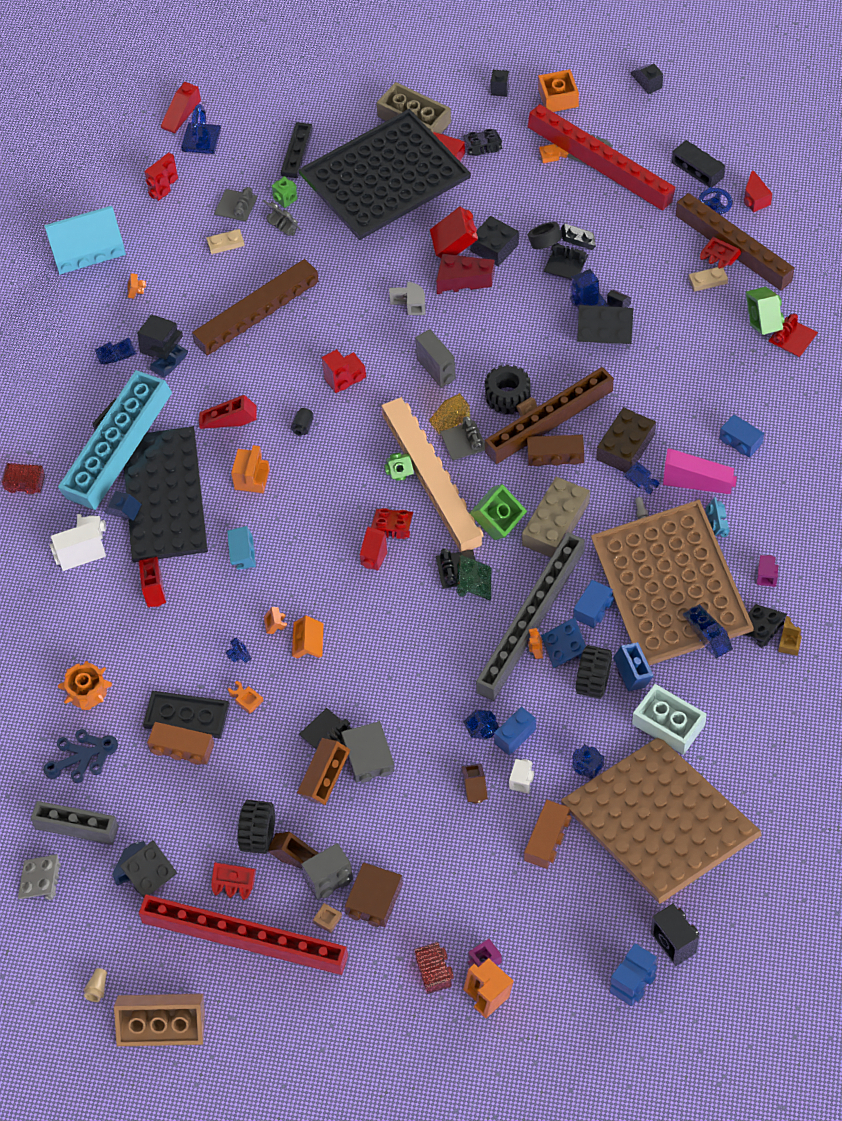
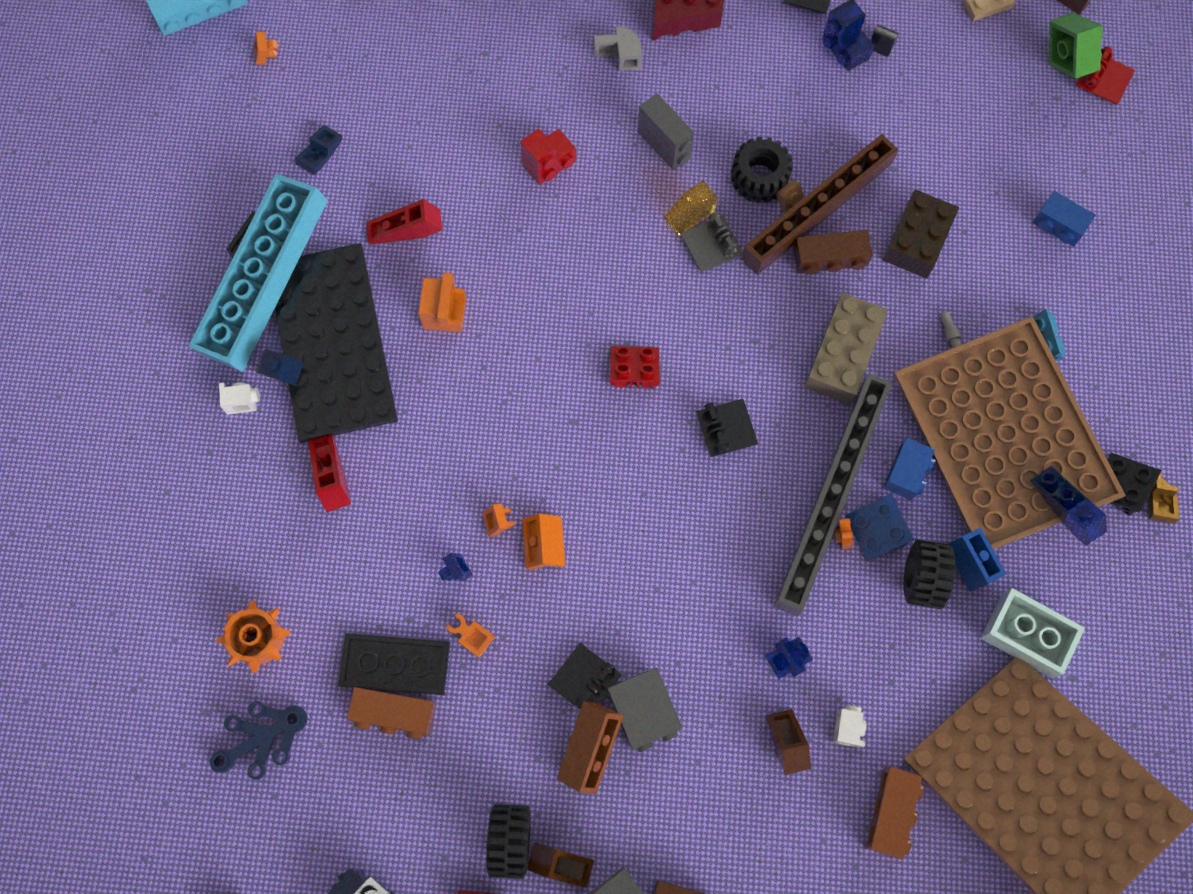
camera: 10 degrees left, 15 degrees up
clear red brick [2,463,45,494] -> none
dark grey brick [31,801,119,845] -> none
white brick [49,521,106,571] -> none
clear blue slope [95,337,137,364] -> none
black plate [137,314,183,360] -> none
reddish brown brick [192,258,319,356] -> none
dark azure hinge [227,526,256,570] -> none
black brick [291,408,314,436] -> none
red slope [360,526,388,571] -> none
light nougat brick [381,397,484,552] -> none
brick [384,453,414,481] -> none
clear green hinge [456,555,492,600] -> none
bright green brick [469,484,527,540] -> none
blue brick [494,706,536,756] -> none
clear blue brick [572,744,605,780] -> none
black brick [577,305,634,344] -> none
clear blue plate [624,461,660,494] -> none
dark pink slope [663,448,737,494] -> none
magenta brick [757,555,779,587] -> none

